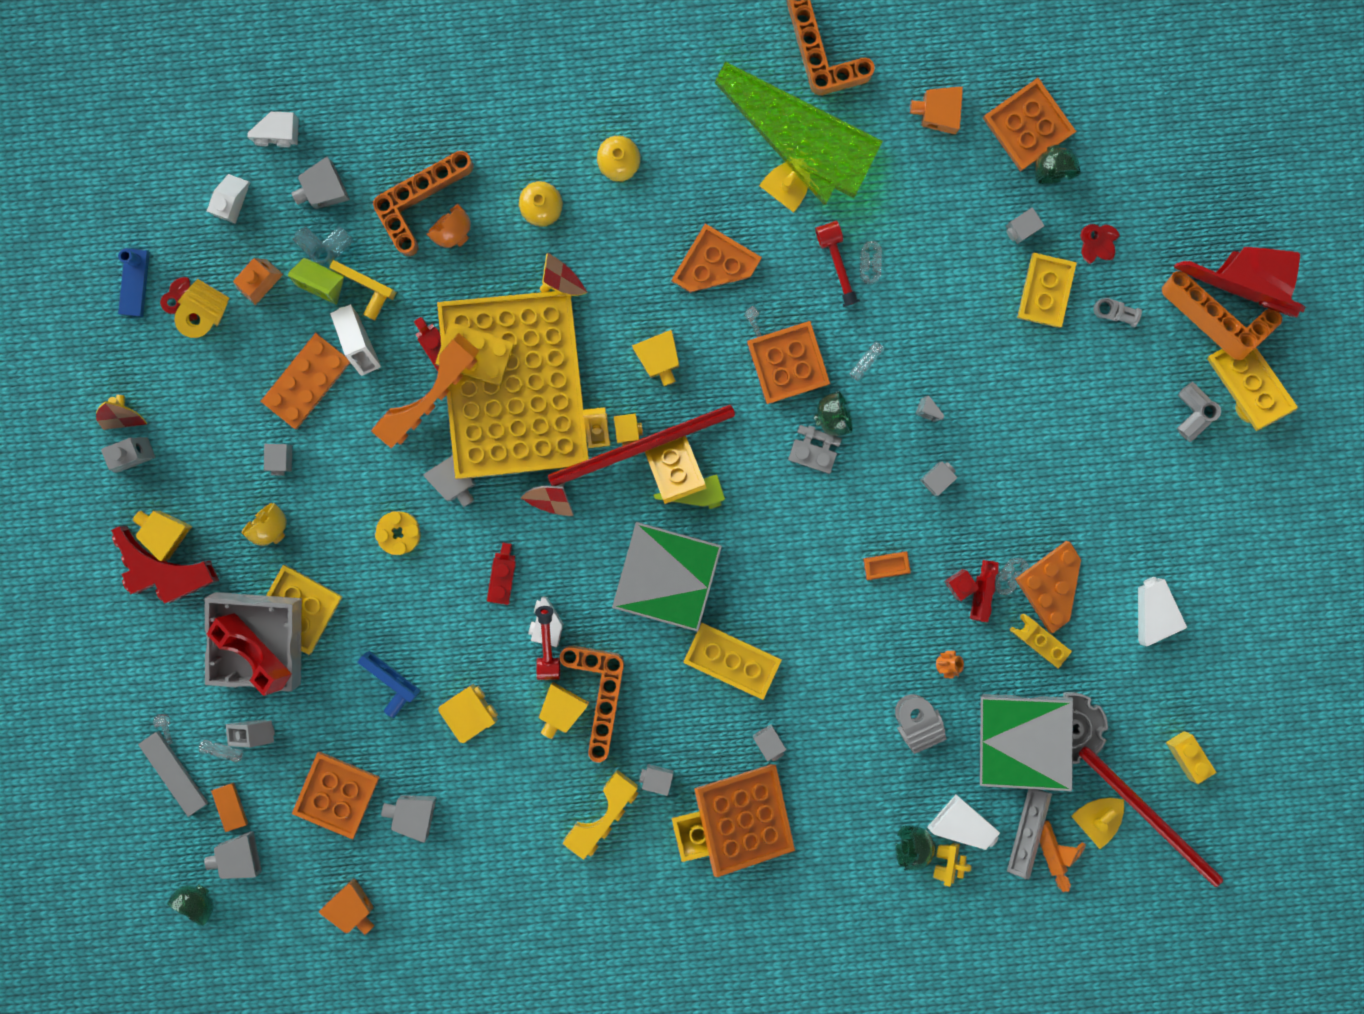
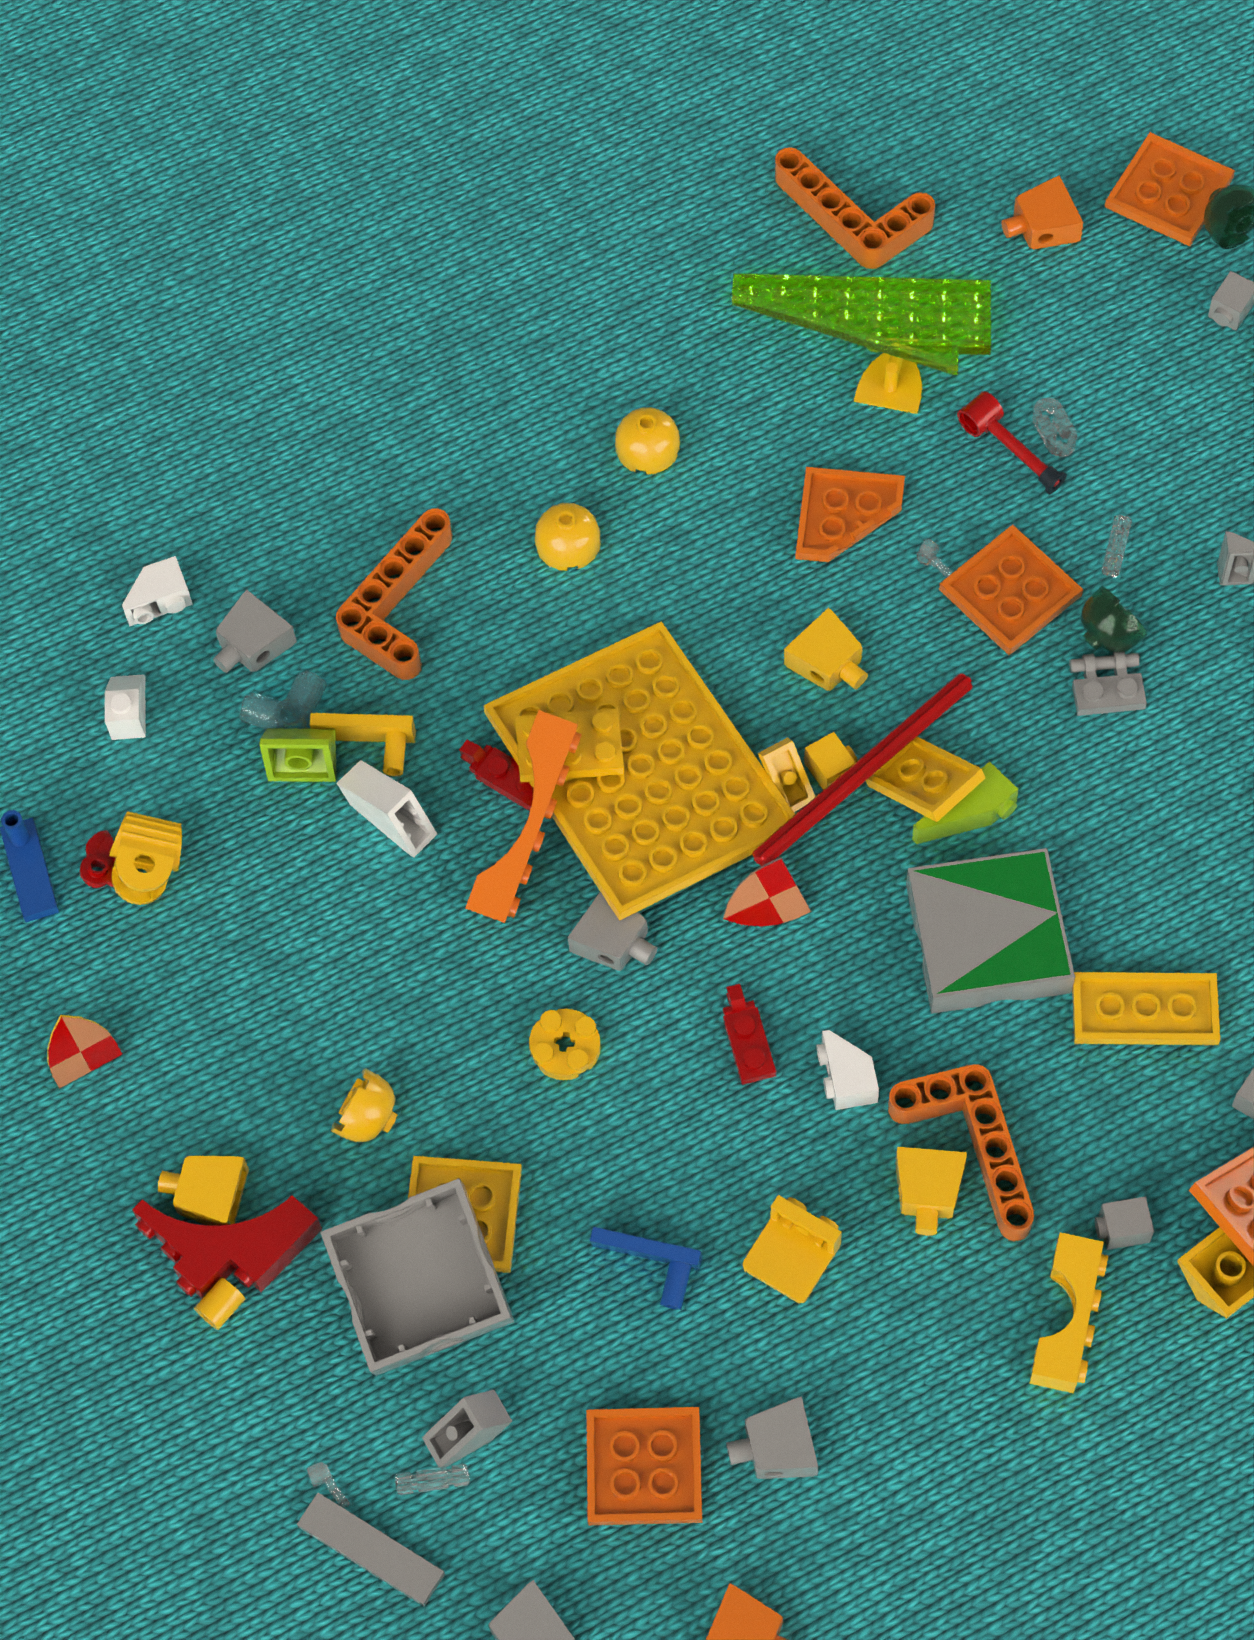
camera: 20 degrees left, 25 degrees down
light grey torso [101,437,156,473] -> none
red arch [206,613,292,696] -> none
orange tile [211,782,248,832] -> none
orange torso [233,258,283,305] -> none
orange plate [260,333,351,429] -> none
light grey brick [264,444,292,476] -> none
orange cylinder [426,204,471,248] -> none
red piece [535,606,560,680] -> none
shield [540,253,587,296] -> none
none -> yellow piece [194,1277,246,1330]

